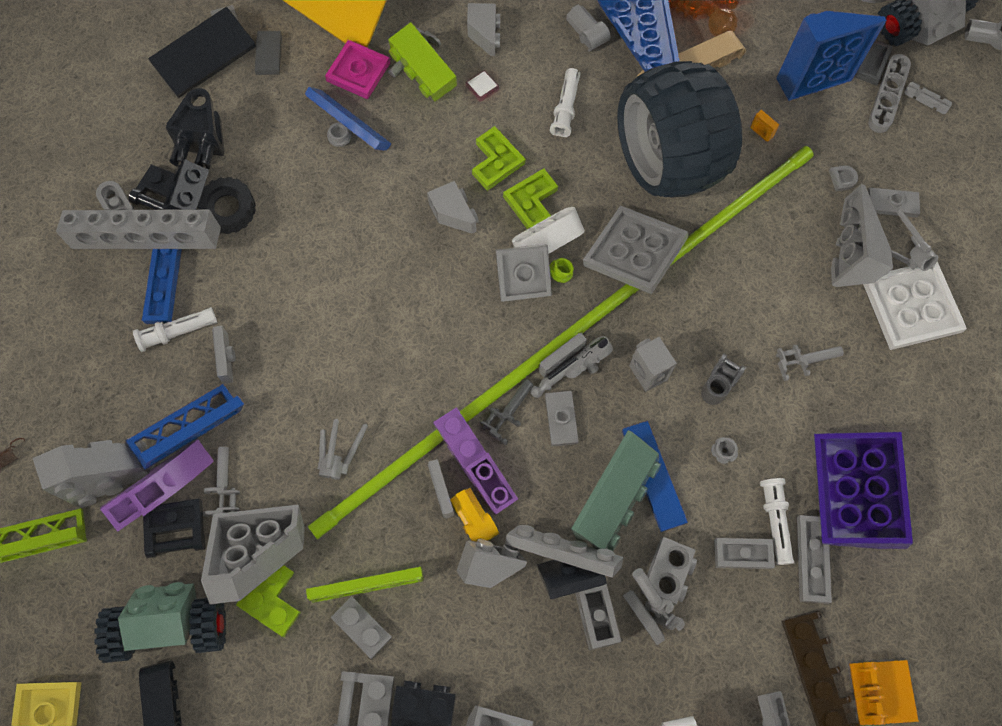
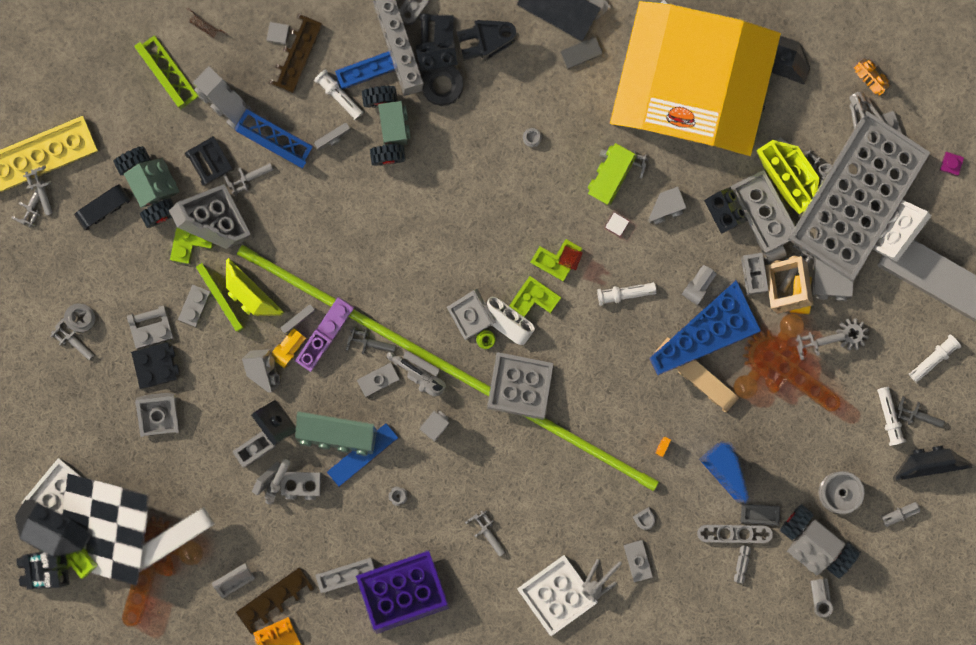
camera: 70 degrees right, 15 degrees up
medium lavender slope [100,439,213,532] -> none
blue tile [305,87,392,151] -> none
light grey plant [317,419,368,480] -> none
dark pink plate [325,40,390,99] -> none
light grey slope [427,181,479,234] -> none
light grey plate [505,525,623,578] -> none
black wheel [617,61,742,198] -> none
flat silver piece [701,353,747,405] -> none
light grey plate [714,538,775,569] -> none
white pin [760,478,794,565] -> none
light grey wedge [831,184,893,287] -> none
none -> neon yellow wedge [226,258,284,316]
none -> light grey tile [267,22,289,45]
none -> dark brown hinge [269,14,323,94]
none -> brick [362,85,411,166]
none -> clear red tile [558,246,583,271]

